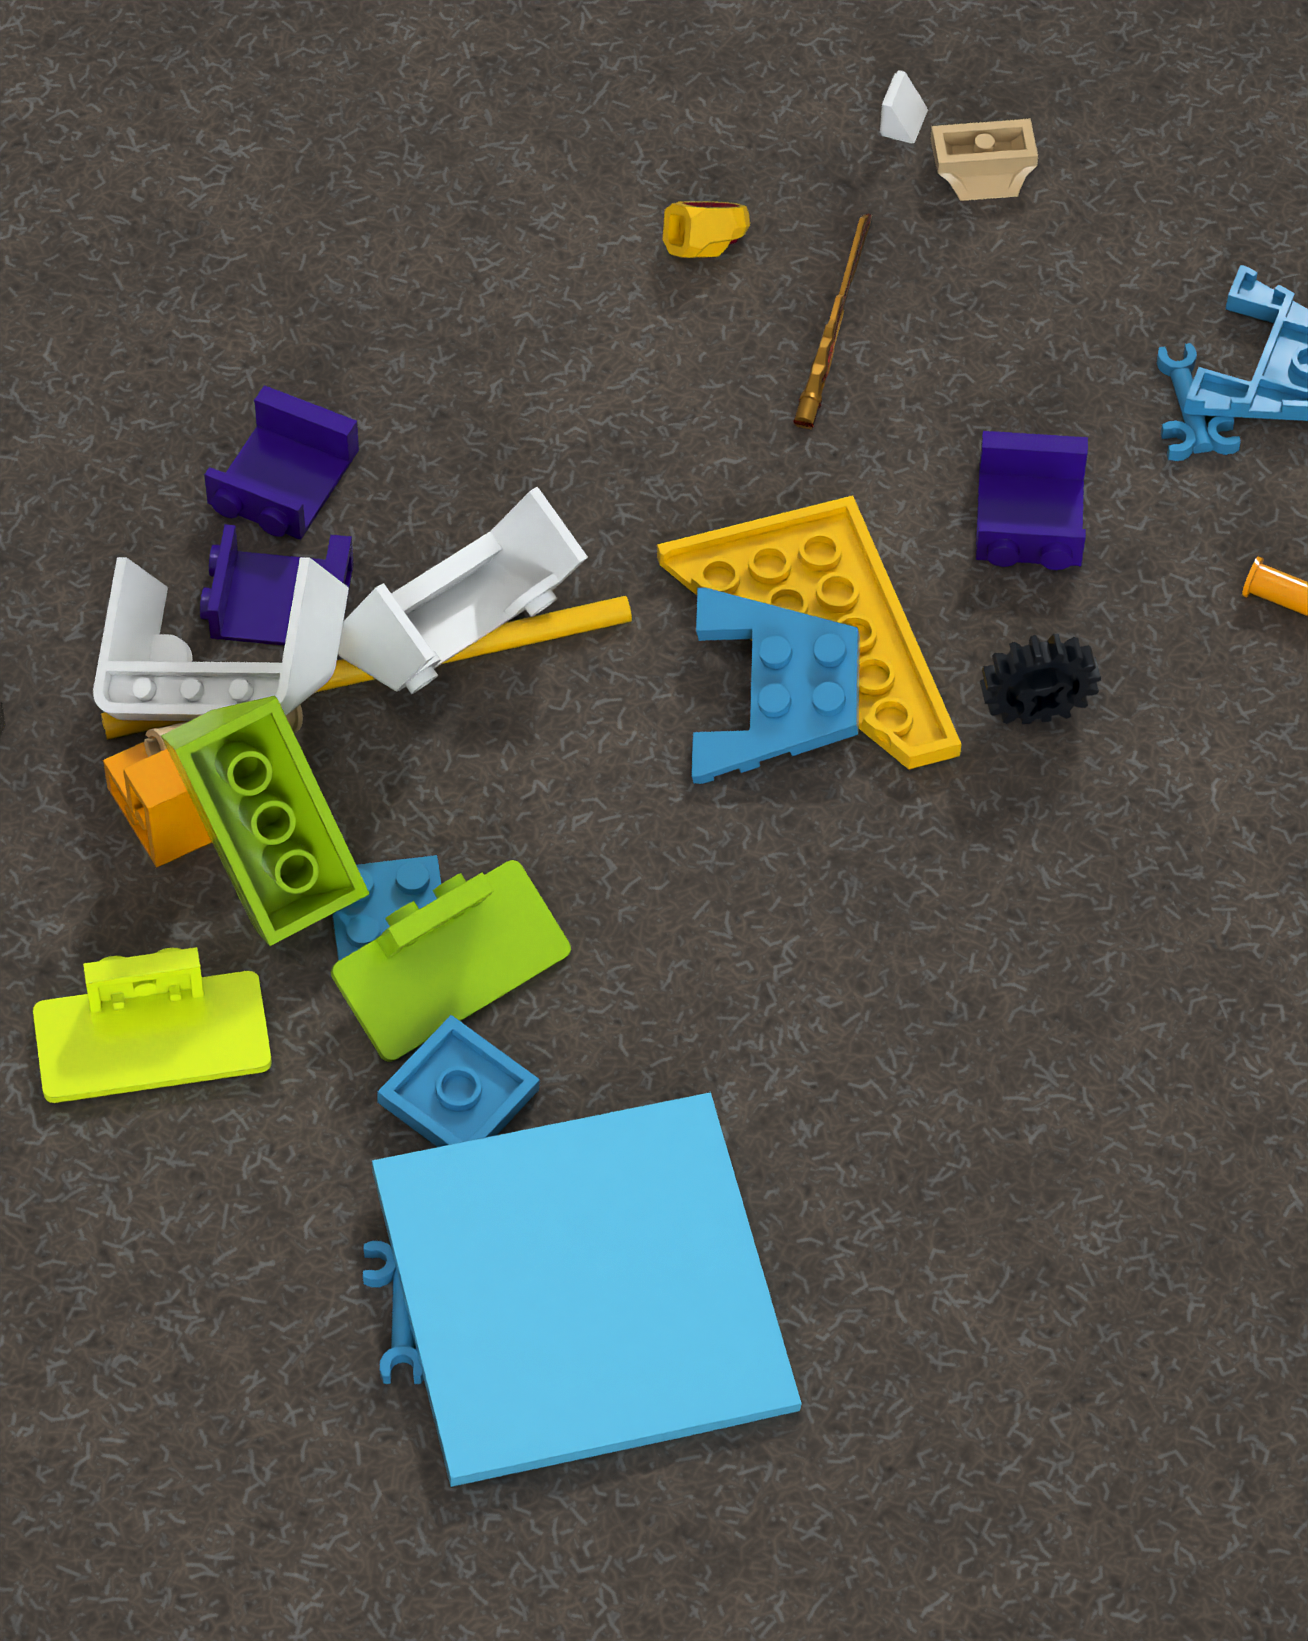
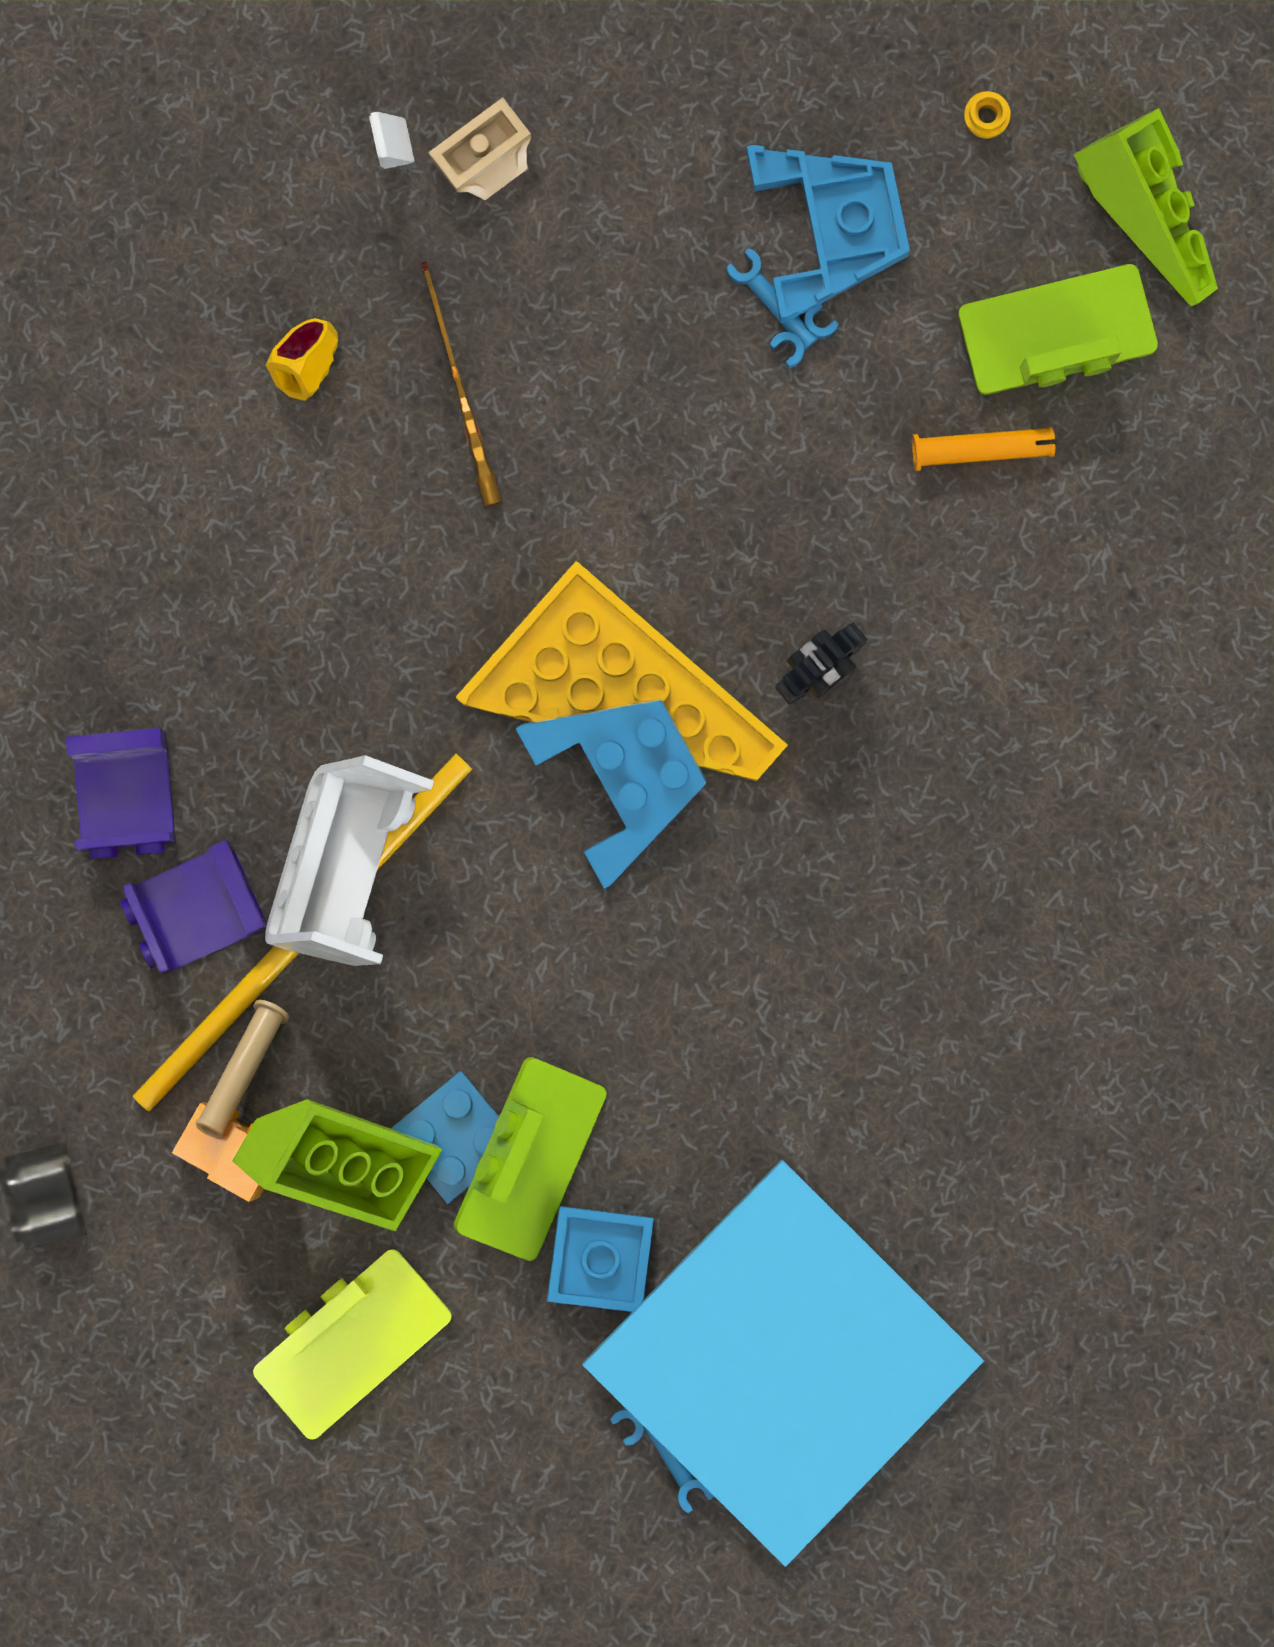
camera: 30 degrees left, 30 degrees up
white windscreen [93,557,349,721] -> none
dark purple panel [975,431,1088,570] -> none

